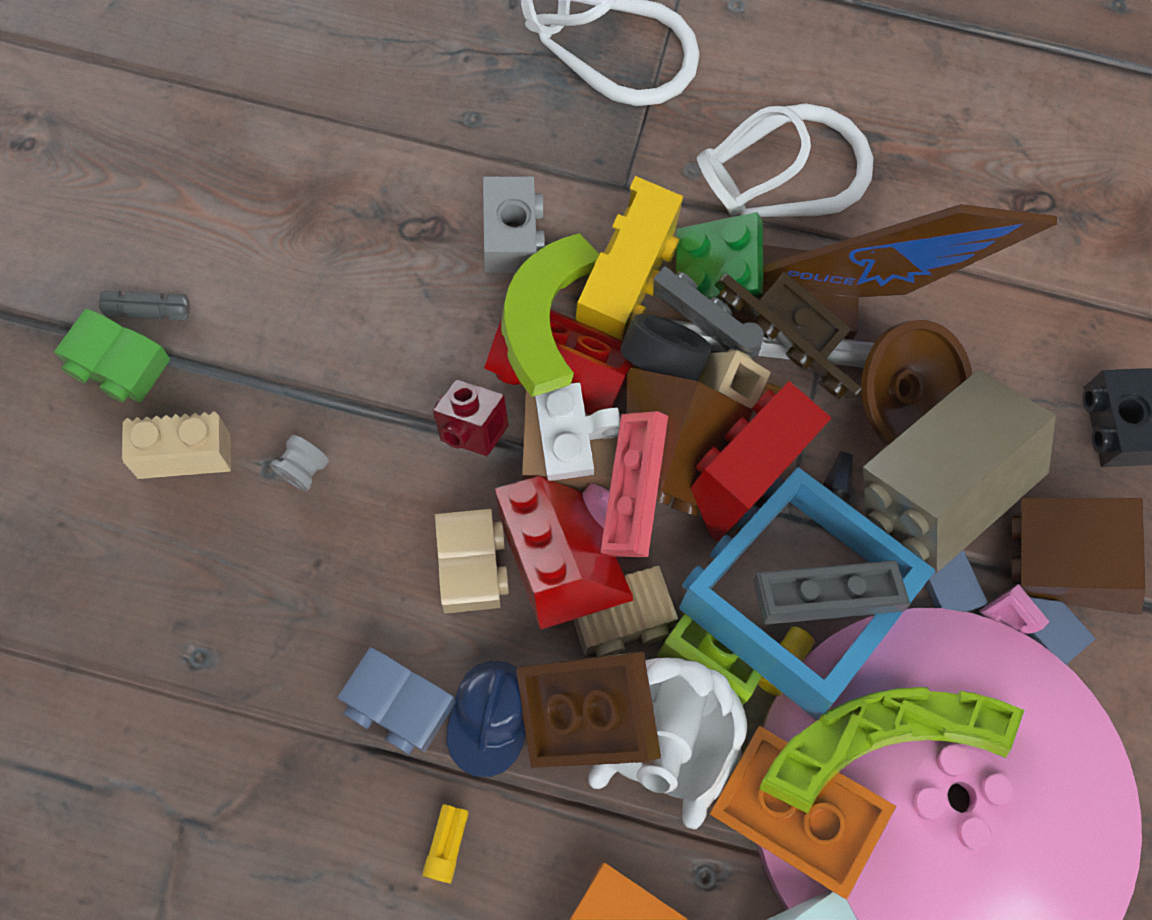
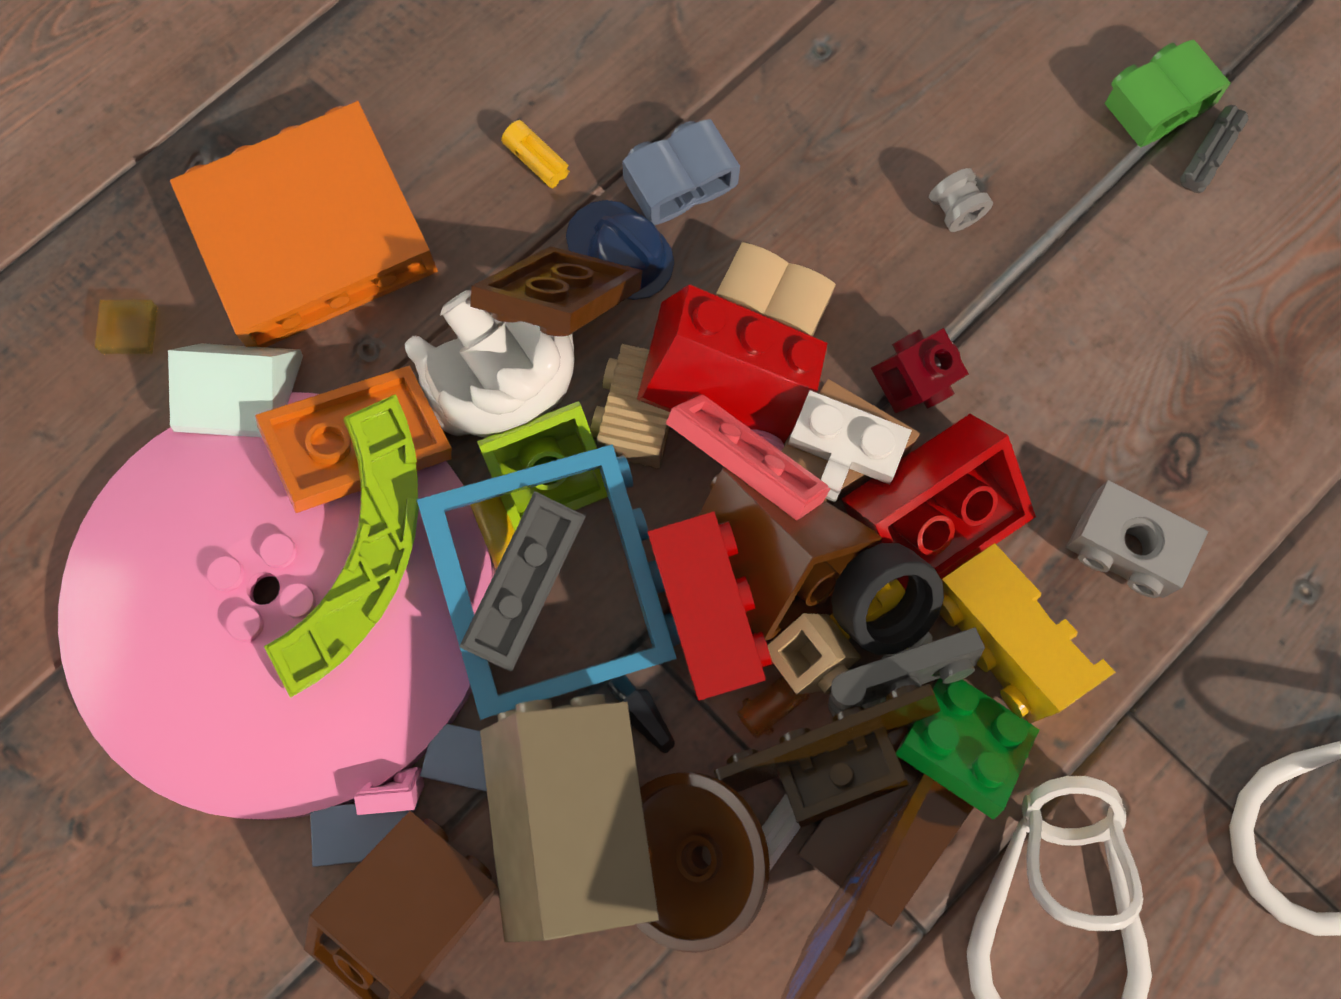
camera: 130 degrees right, 5 degrees up
tan brick [122,411,231,479] -> none
lime tile [501,233,599,397] -> none

